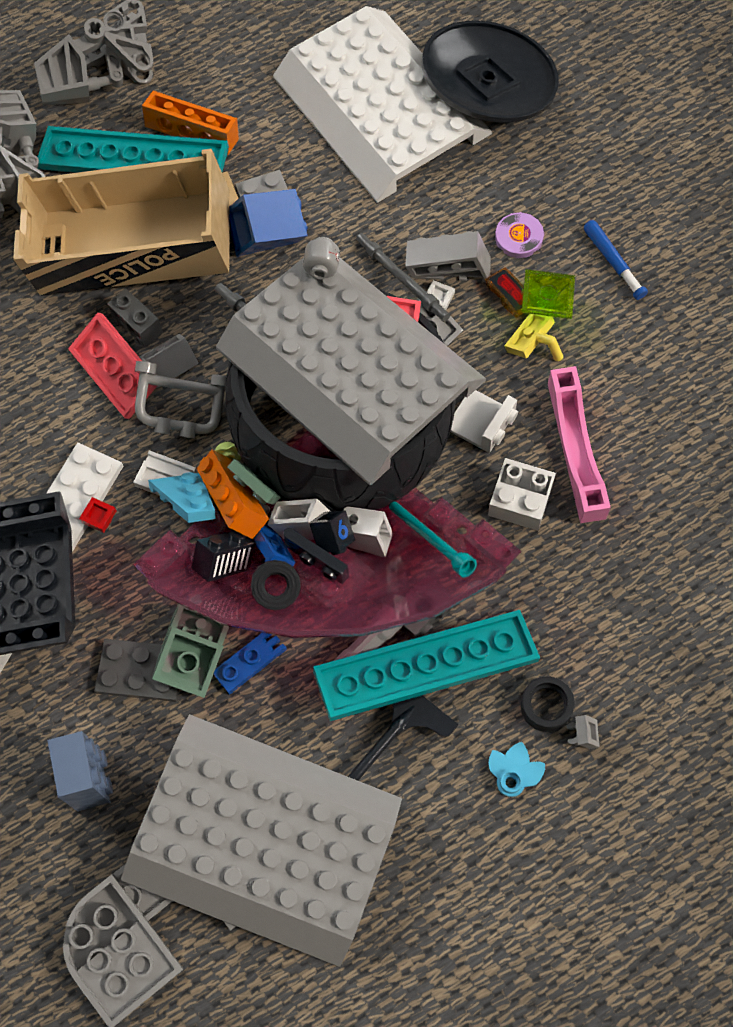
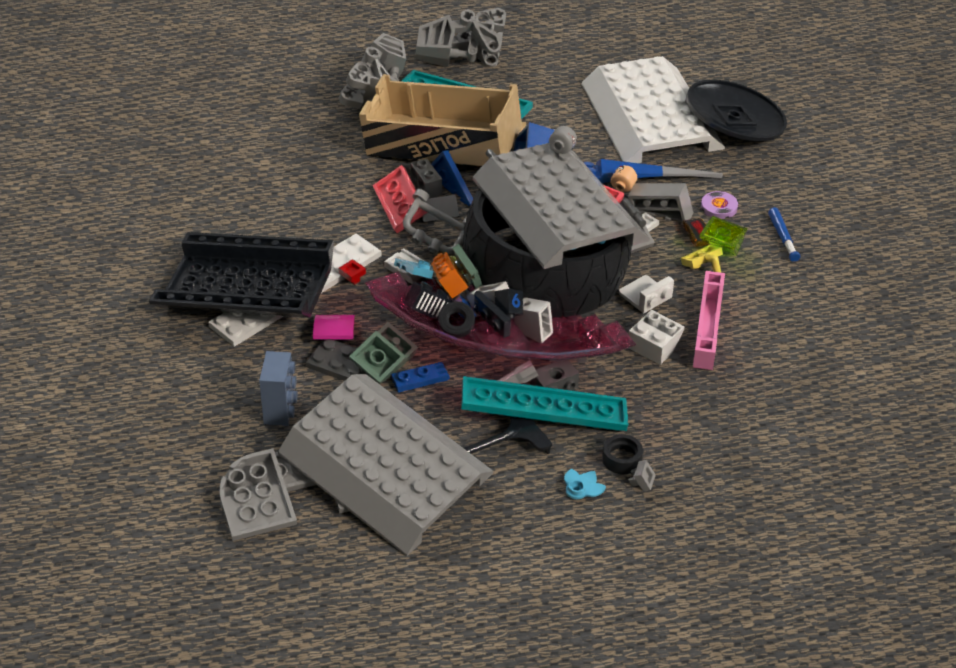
camera: 15 degrees right, 25 degrees down
orange brick [142,91,239,155] -> none
teal piece [389,501,477,578] -> none
none -> dark pink slope [313,315,355,339]
none -> blue wing [431,150,473,206]
none -> blue plate [584,159,723,183]
none -> light nougat head [611,165,637,193]

